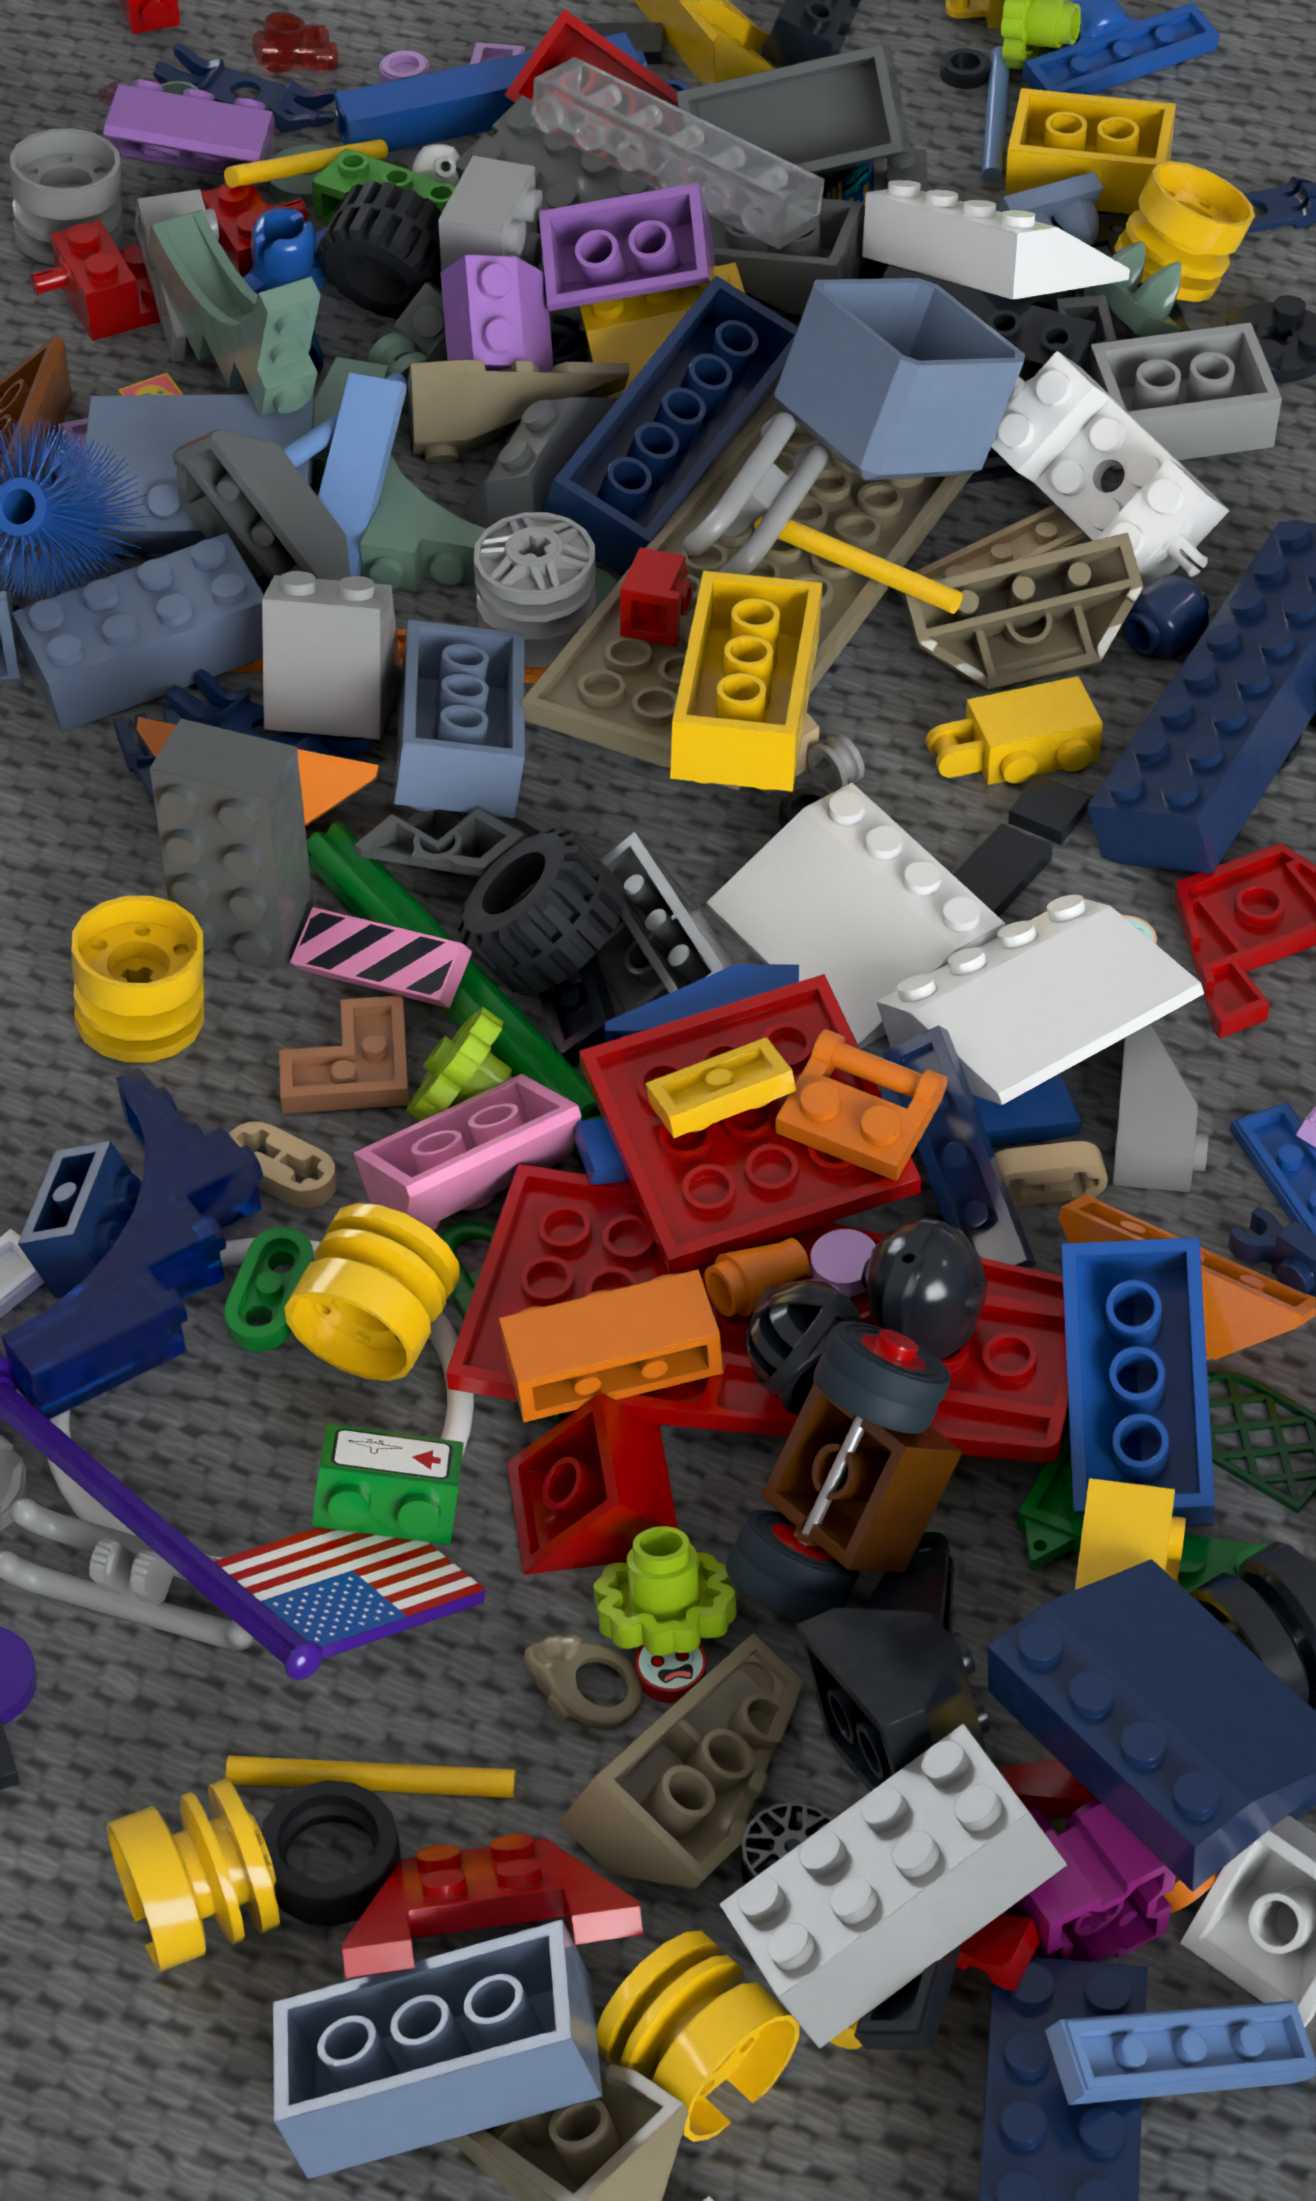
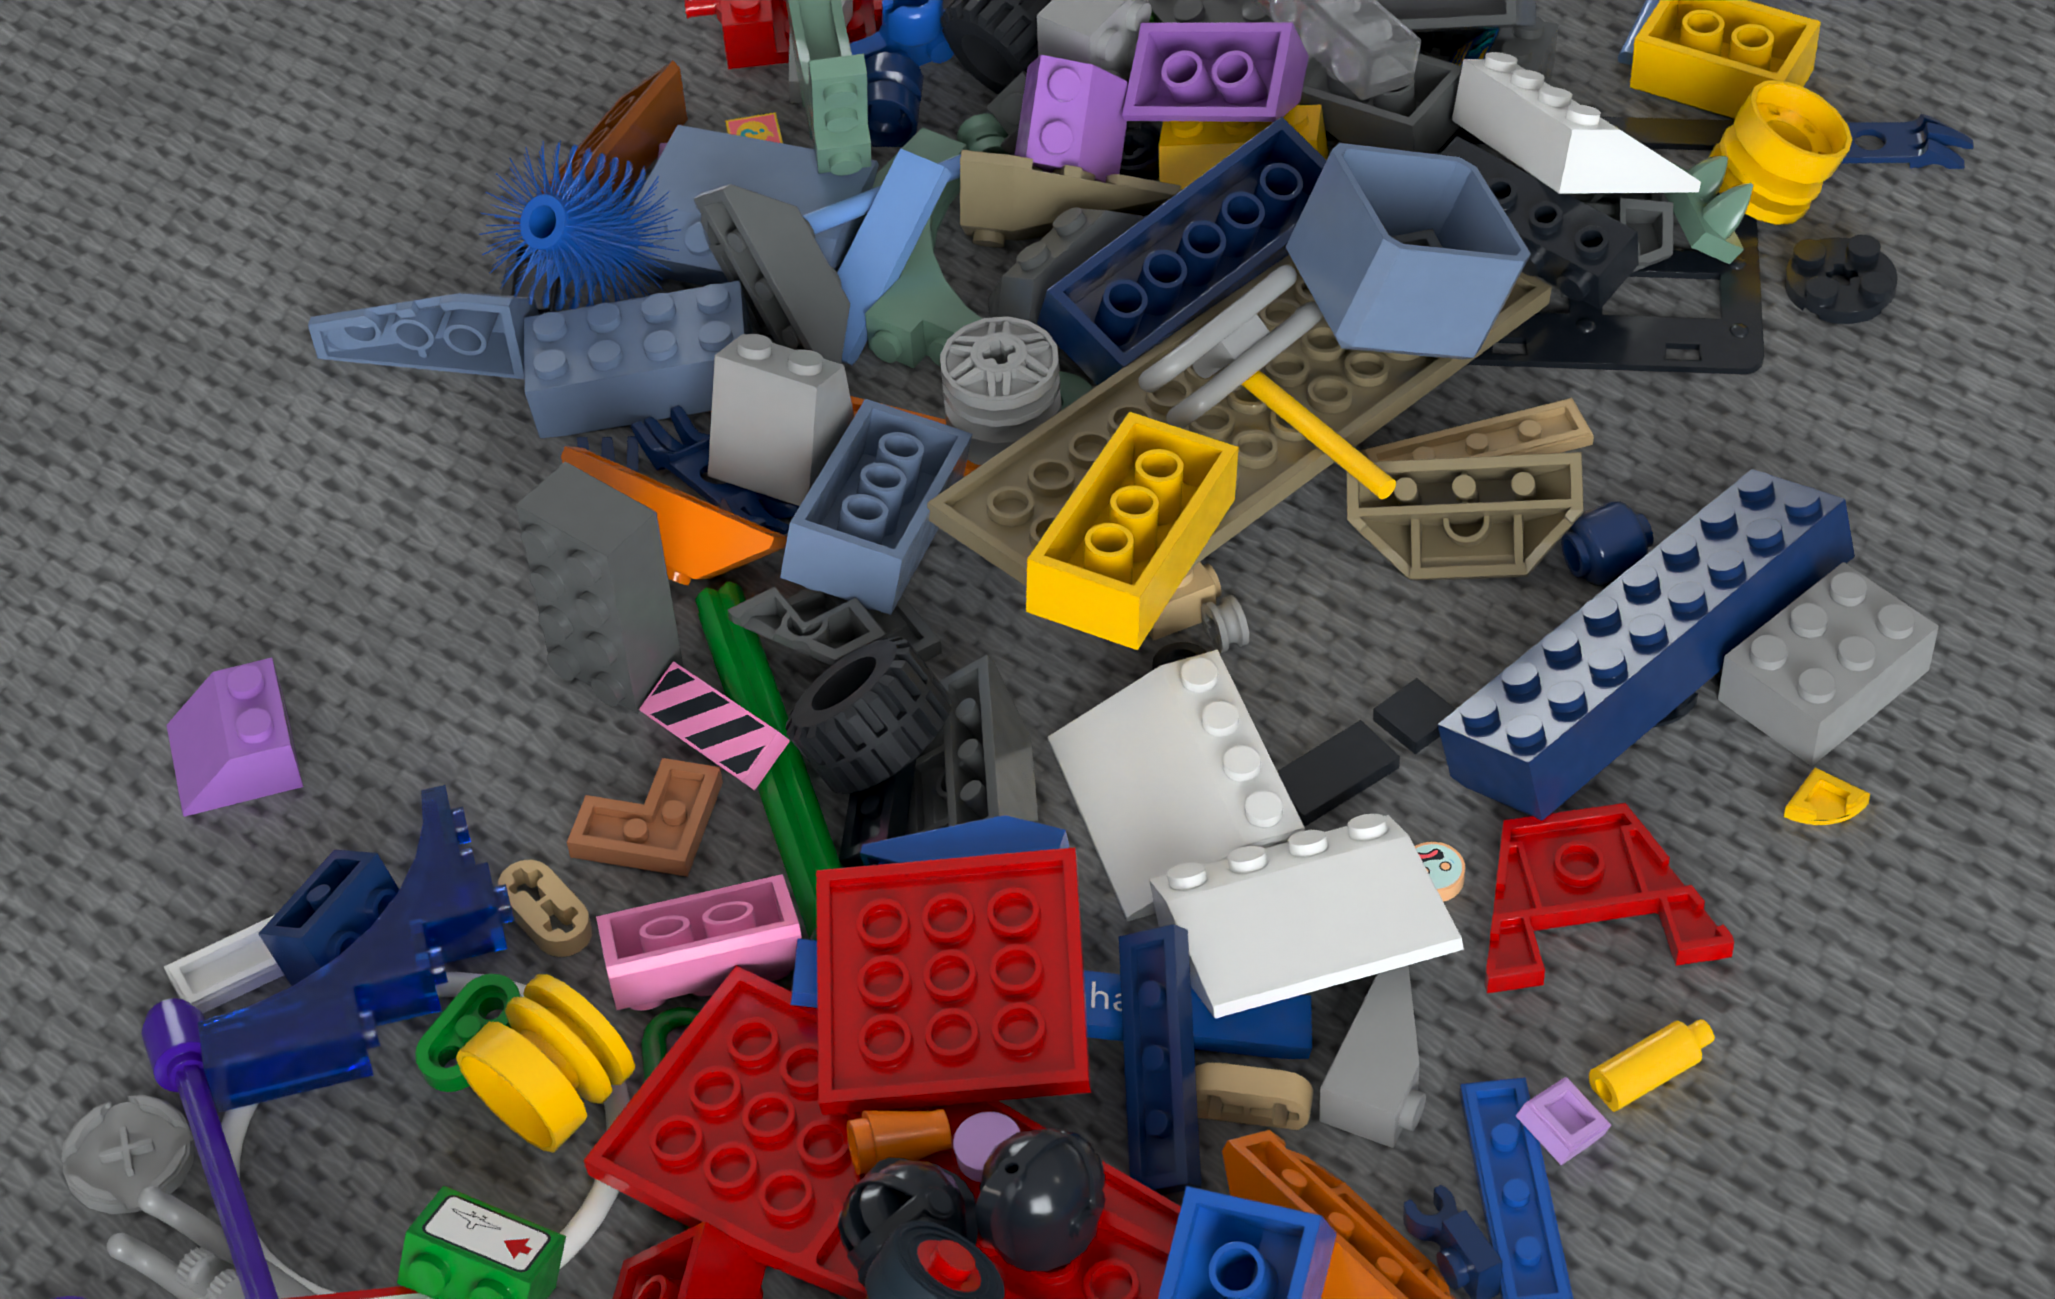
camera: 20 degrees right, 0 degrees up
yellow wheel [71,896,204,1063] -> none
lime plant [406,1007,513,1121] -> none
orange brick [499,1269,723,1423] -> none
red brick [620,547,693,647] -> none
yellow plate [645,1037,796,1138] -> none
orange plate [776,1029,948,1181] -> none
yellow brick [925,676,1103,785] -> none
white brick [991,351,1230,587] -> none
sand blue tile [996,171,1104,246] -> none
light grey brick [1087,323,1282,469] -> none

